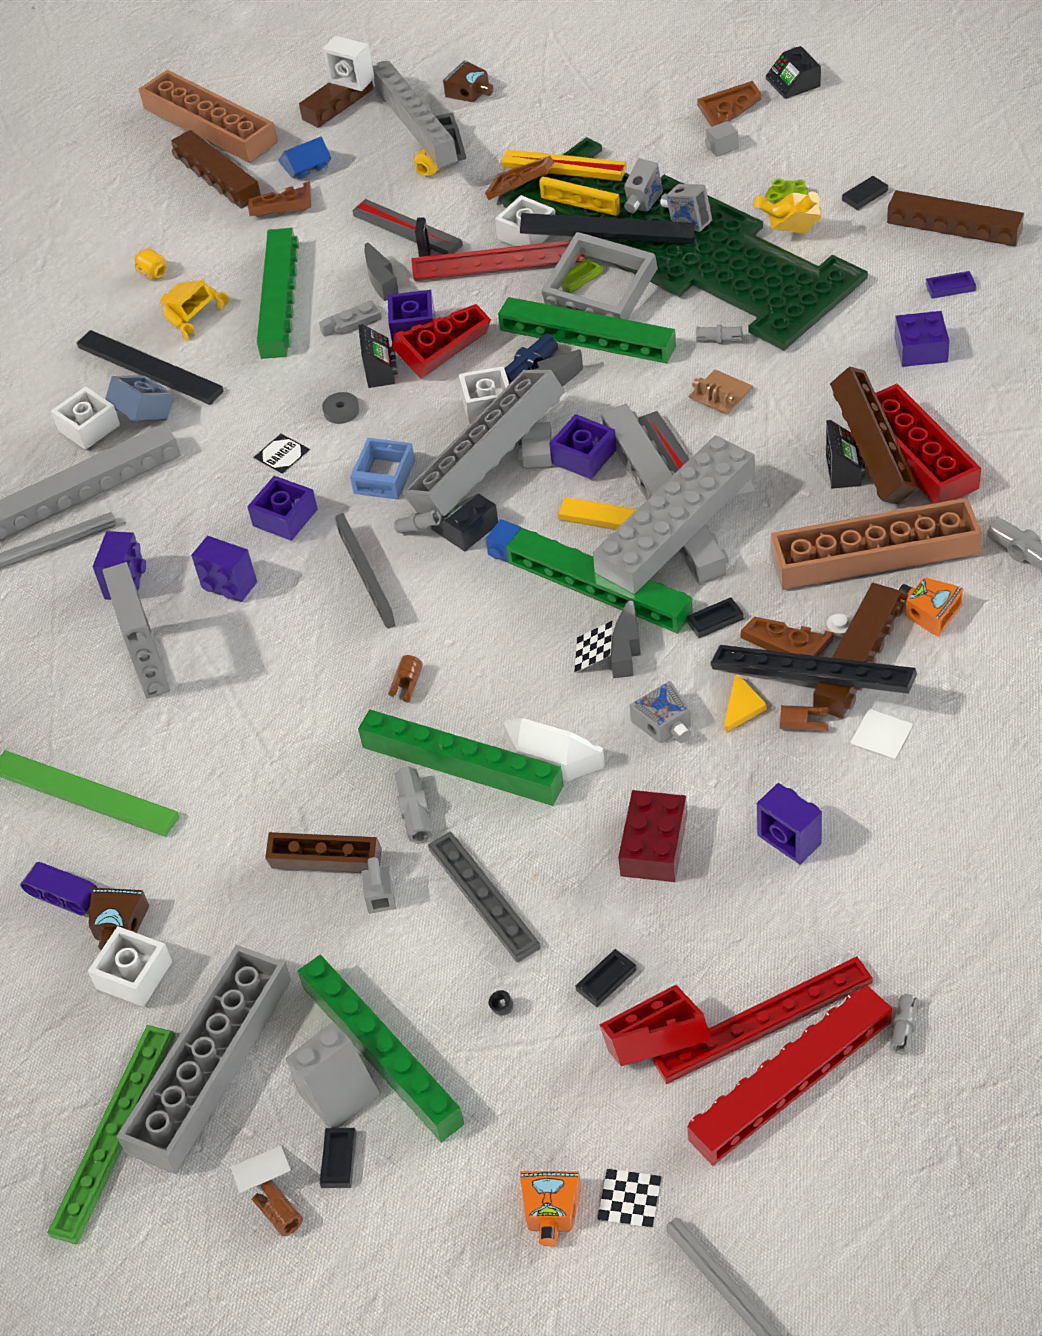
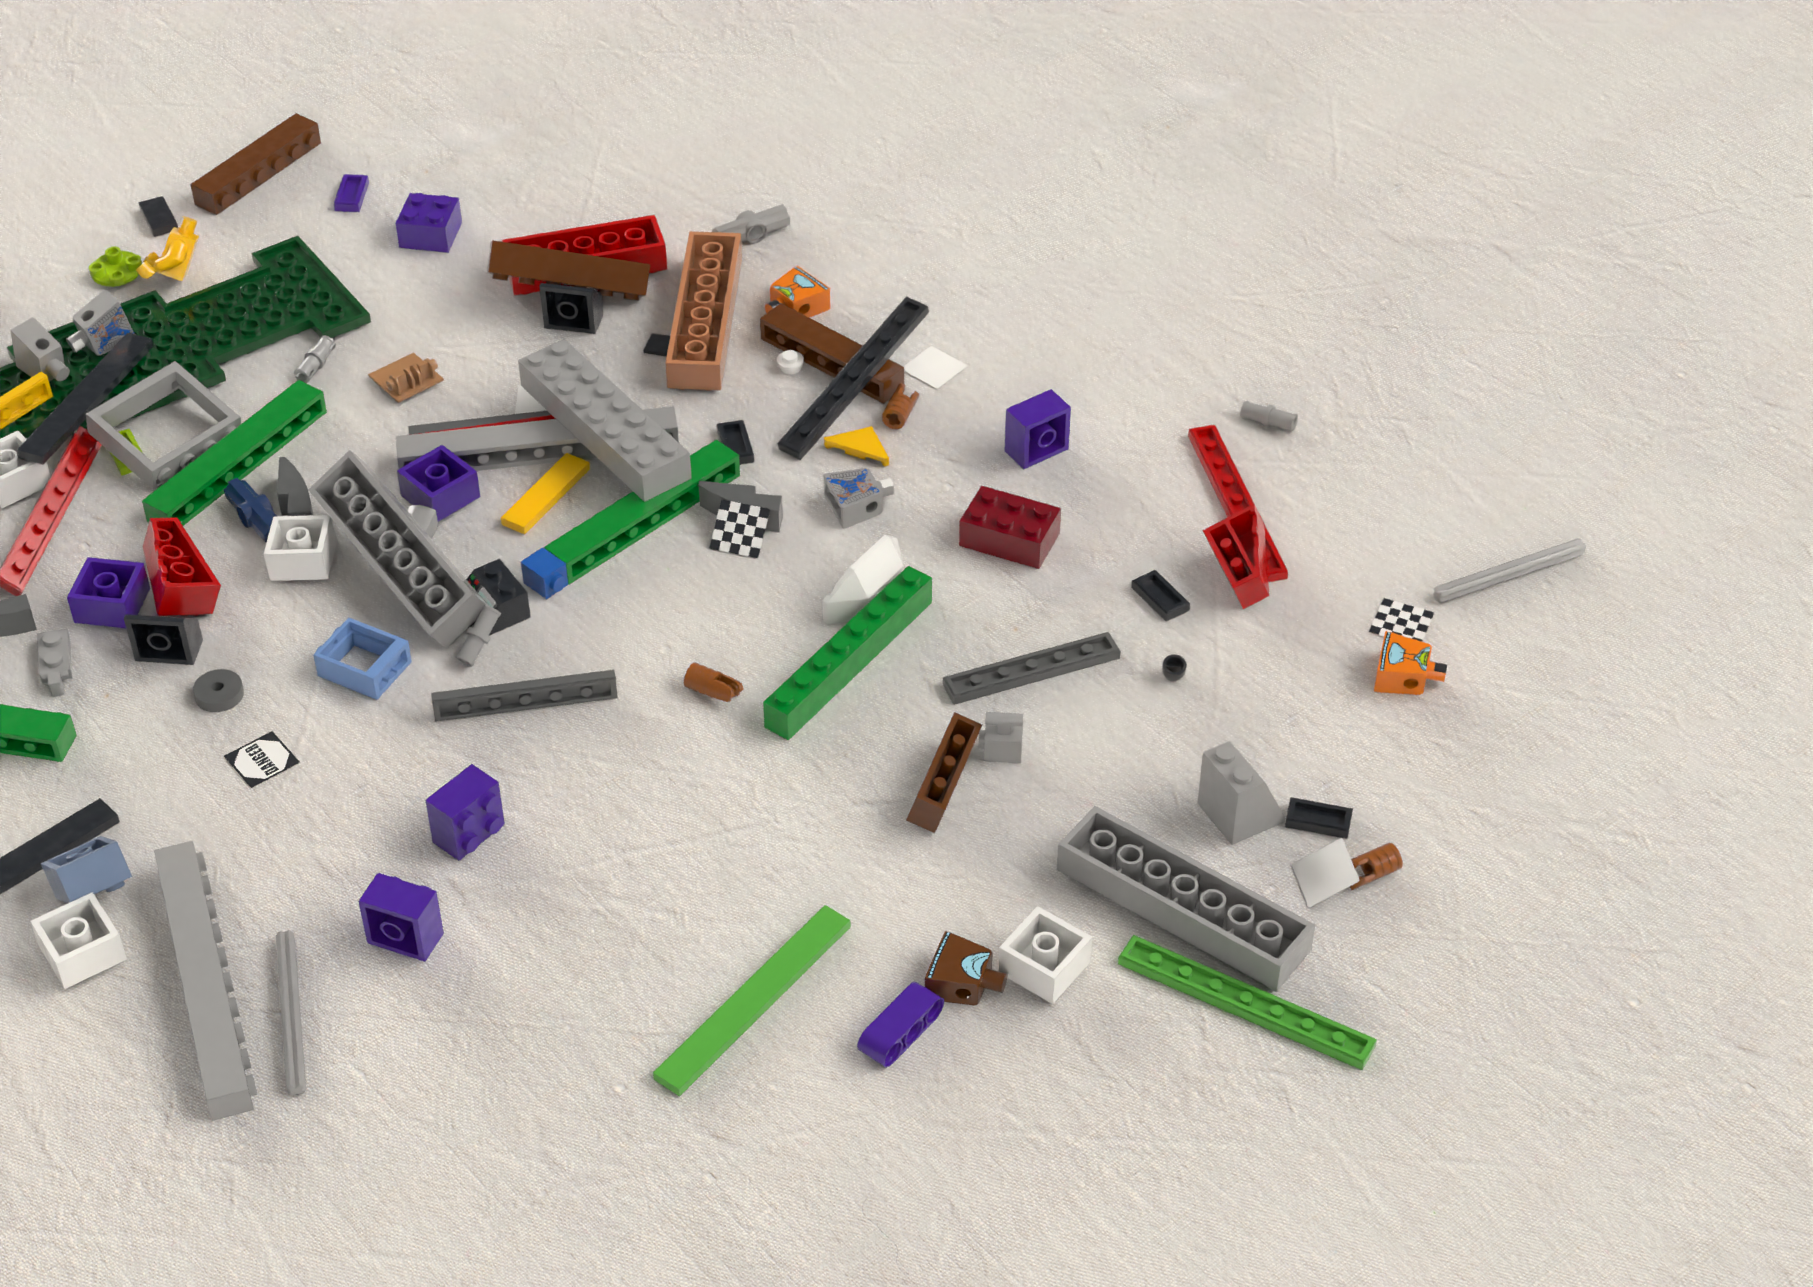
camera: 85 degrees left, 5 degrees down
light grey window [102,562,170,699] -> none
dark purple brick [247,475,318,541] -> none
green brick [297,954,465,1142] -> none
light grey piece [394,766,432,844] -> none
red brick [687,985,892,1166] -> none
dark orange wing [740,616,834,656] -> none

